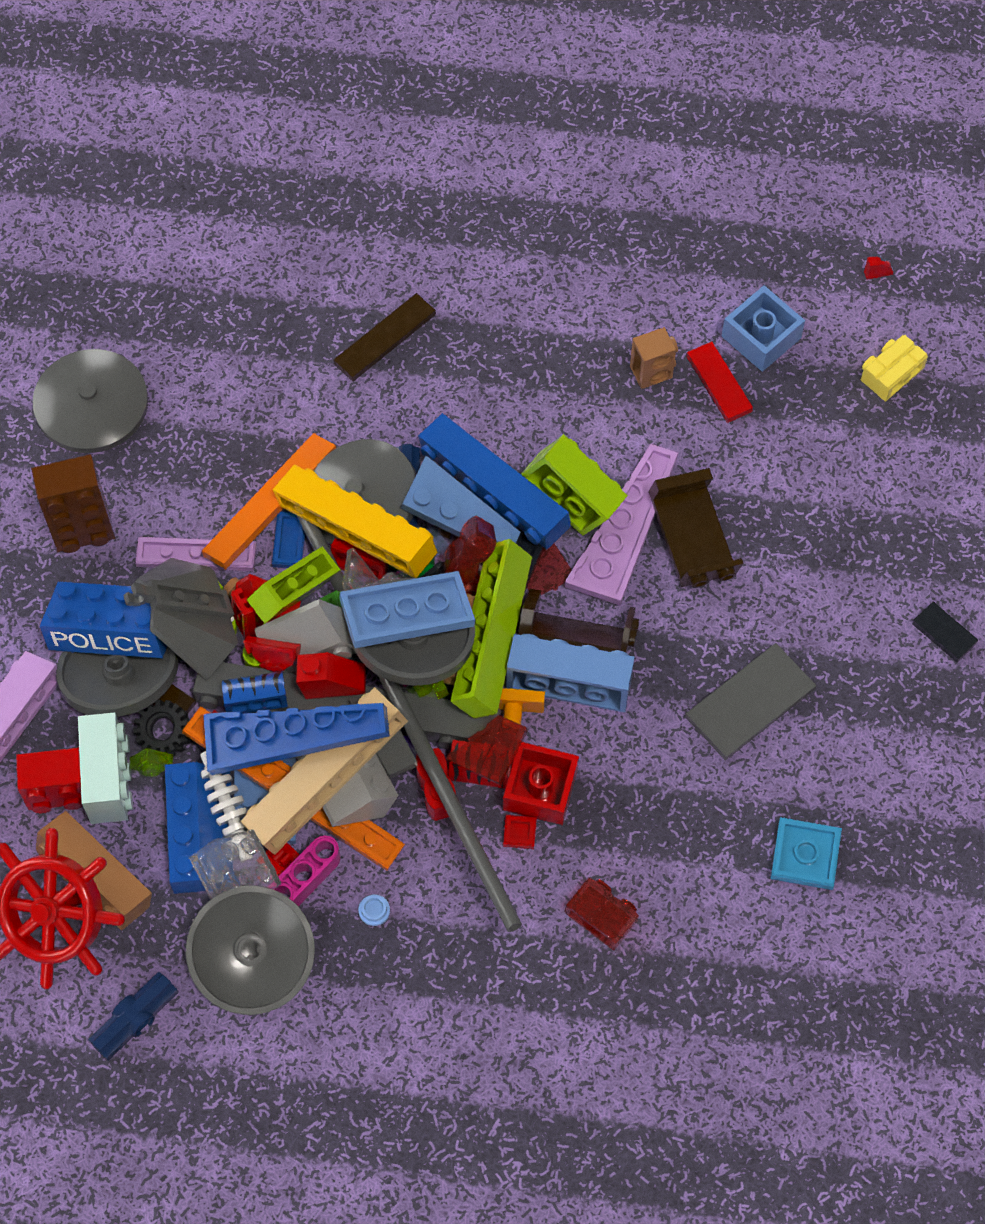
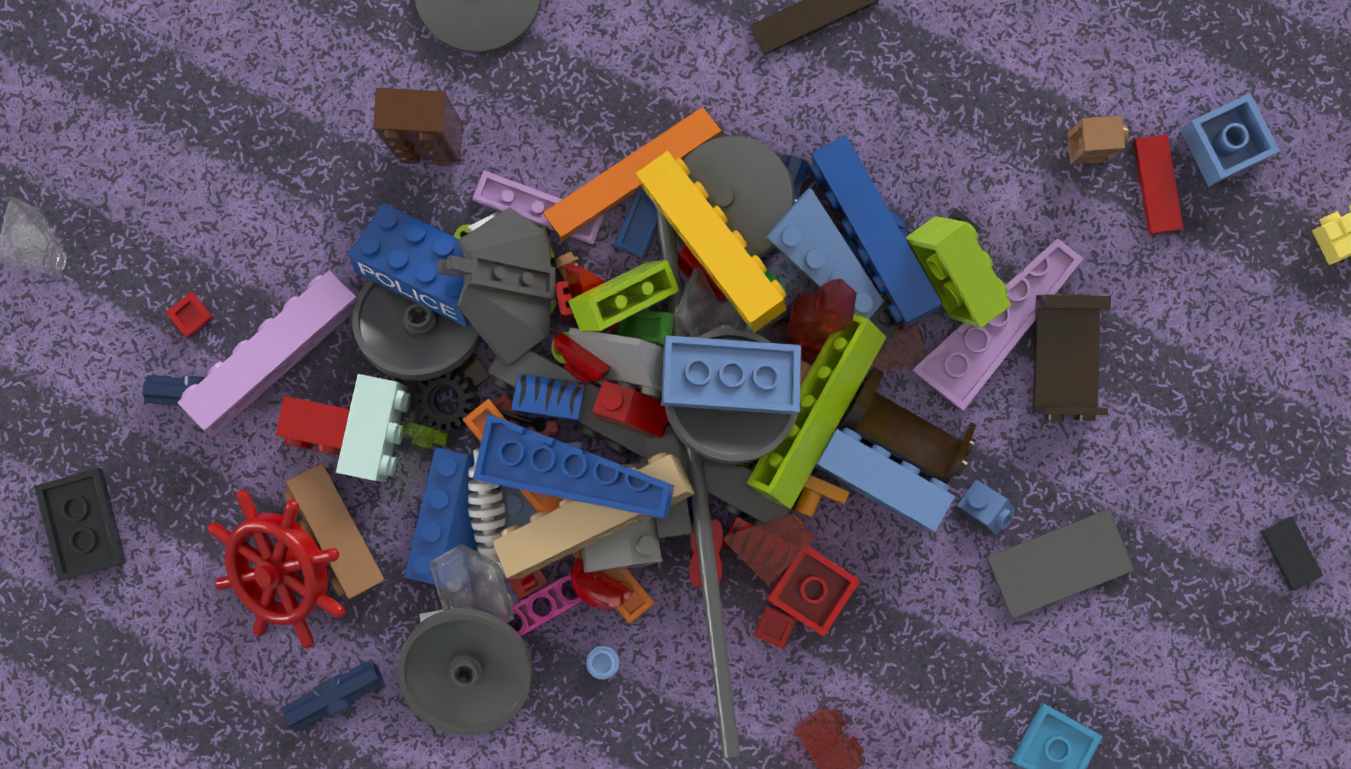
camera: 20 degrees right, 20 degrees up
none -> red tile [571,558,634,610]
none -> medium blue bracket [957,479,1015,535]

